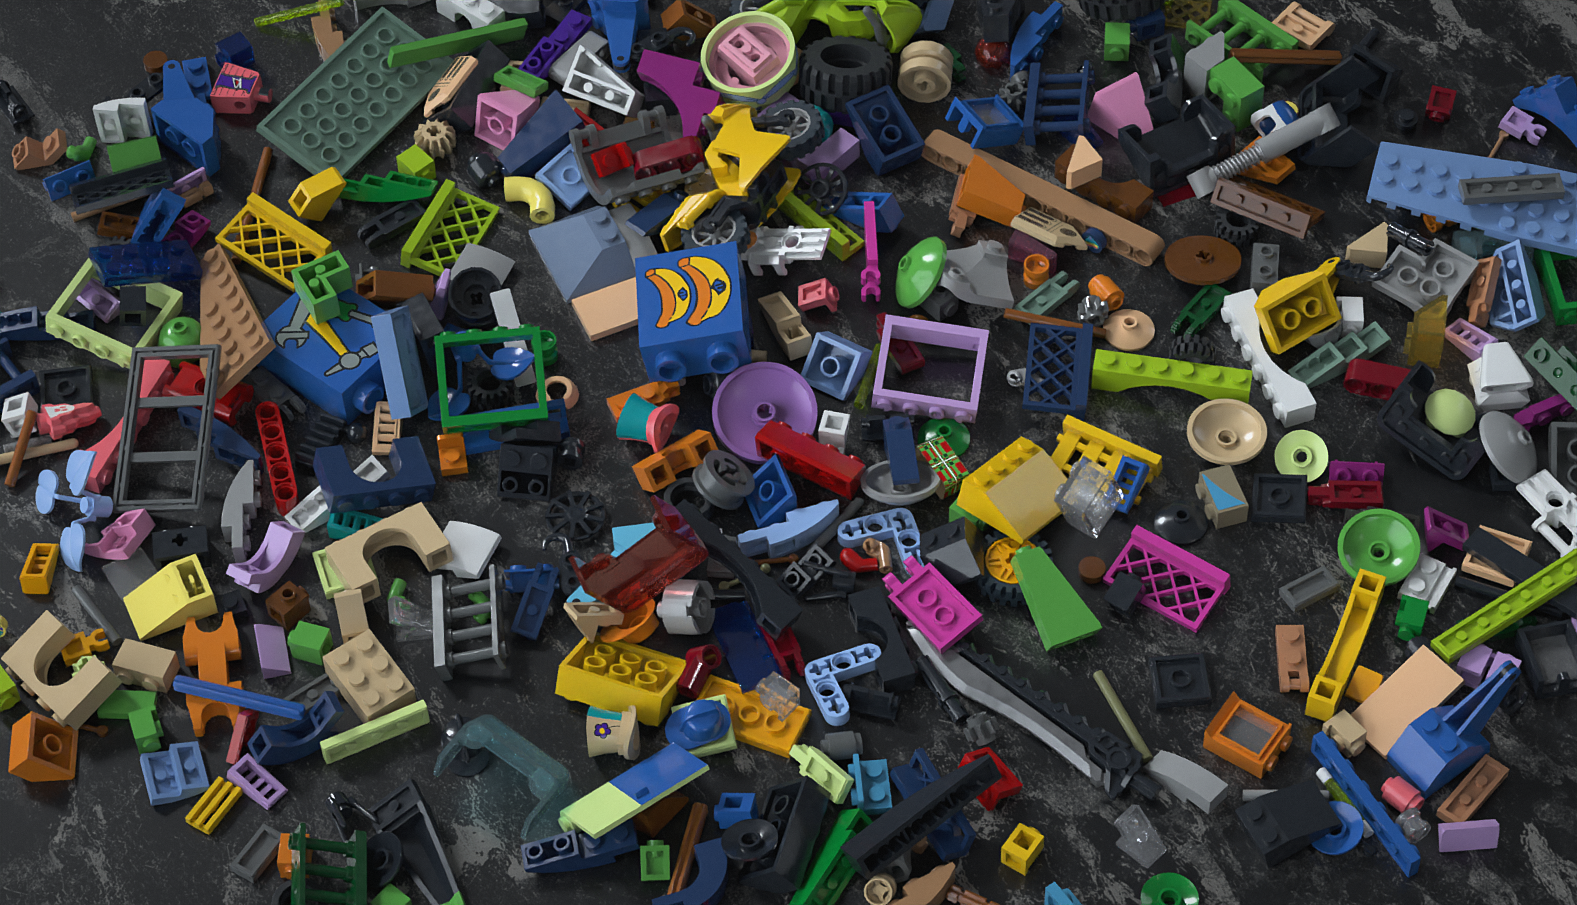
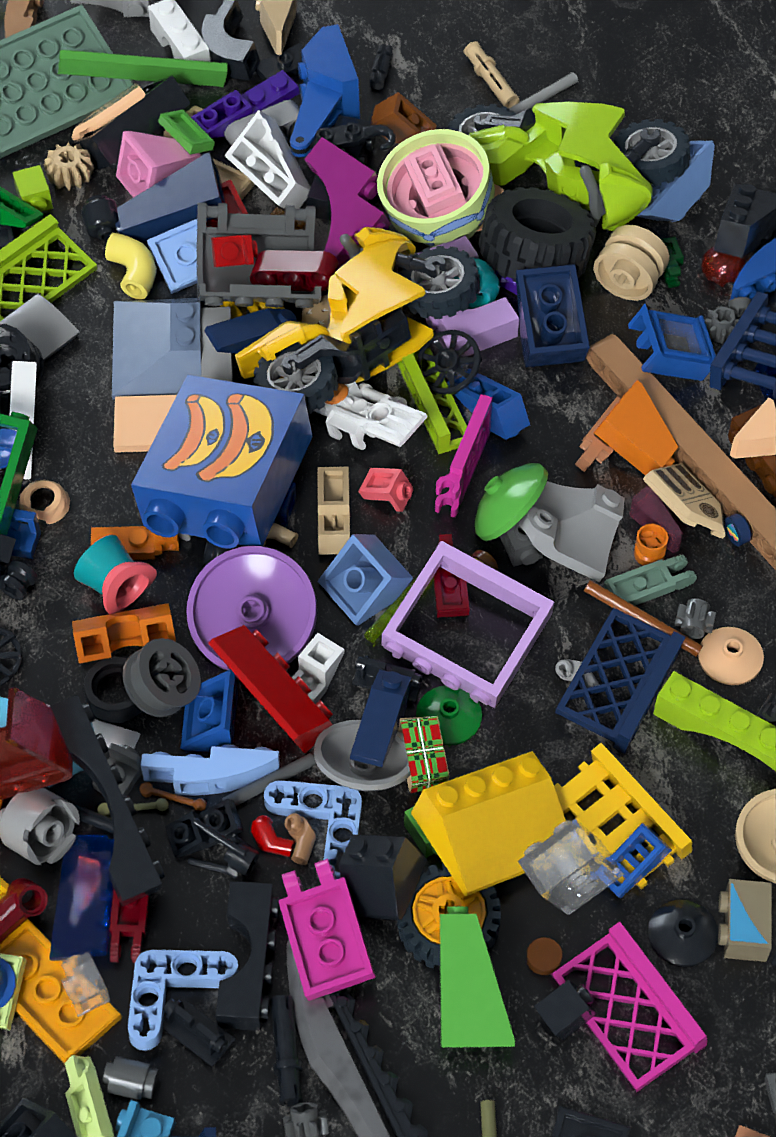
camera: 20 degrees right, 5 degrees up
green wheel [531,330,558,366] -> none
orange brick [1088,274,1124,311] -> none

